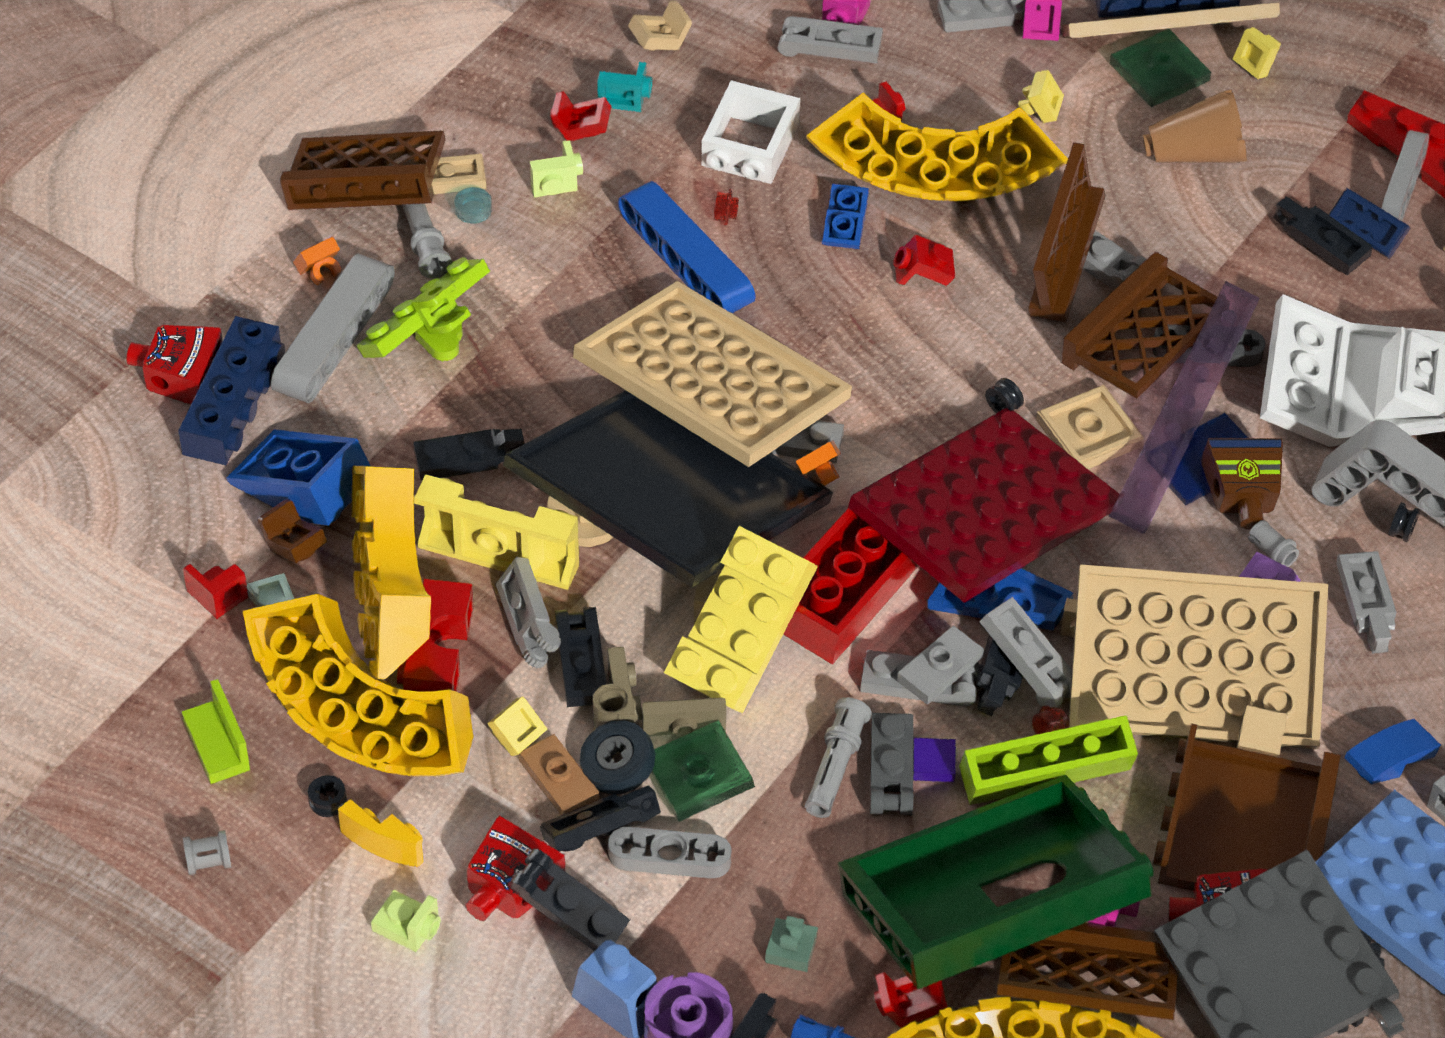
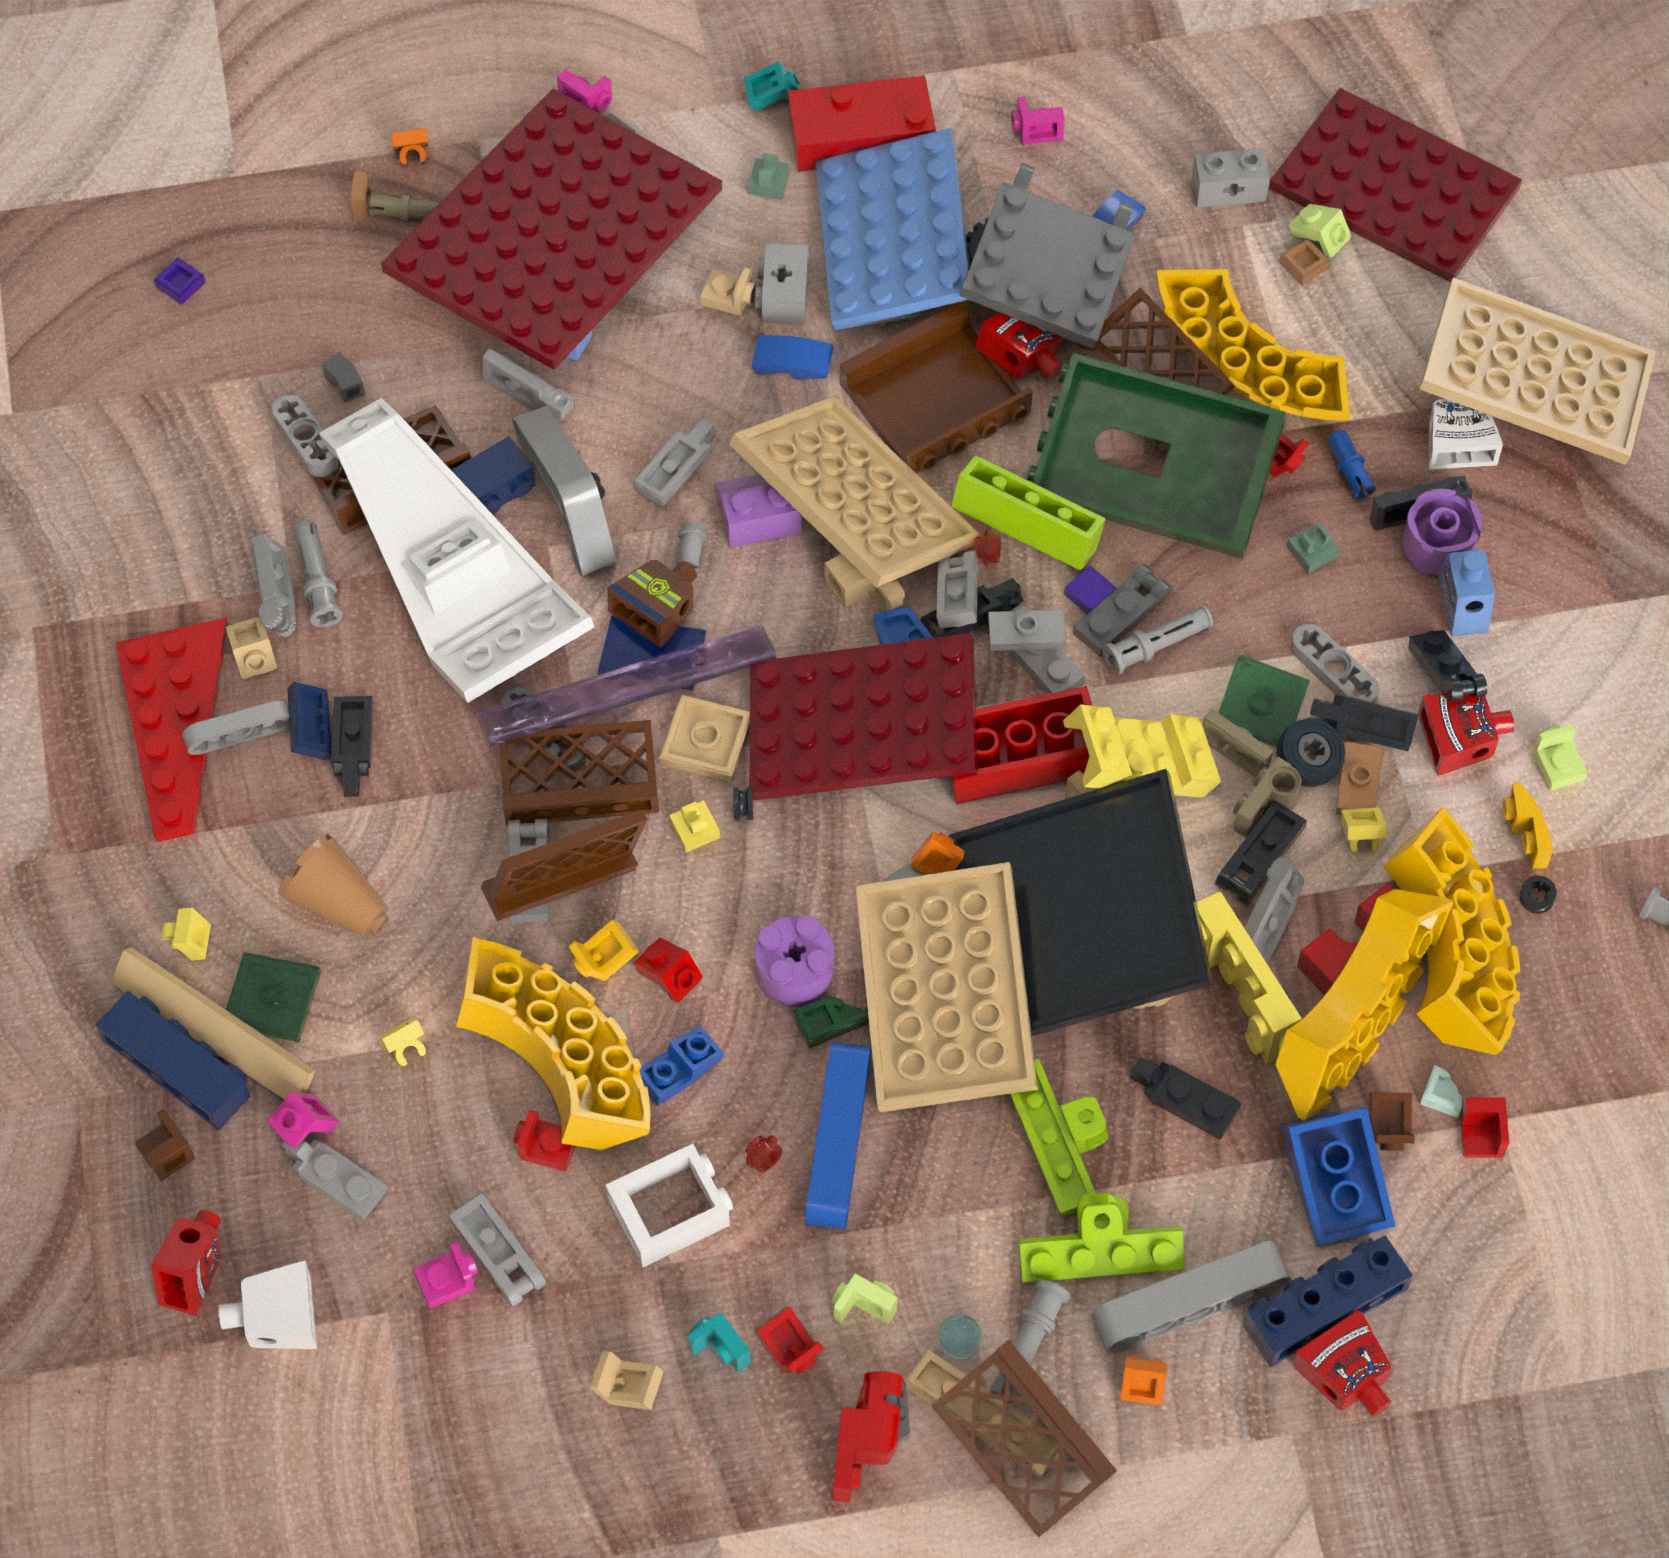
camera: 135 degrees left, 10 degrees up
lime panel [182,679,250,784] -> none
tan tile [1236,705,1288,757] -> none
none -> yellow bracket [568,919,639,981]
none -> light yellow tile [669,801,721,853]
none -> medium lavender brick [755,916,834,1007]
none -> dark green tile [793,995,869,1048]
none -> red plate [833,1371,910,1503]
none -> lime plate [1010,1059,1108,1218]

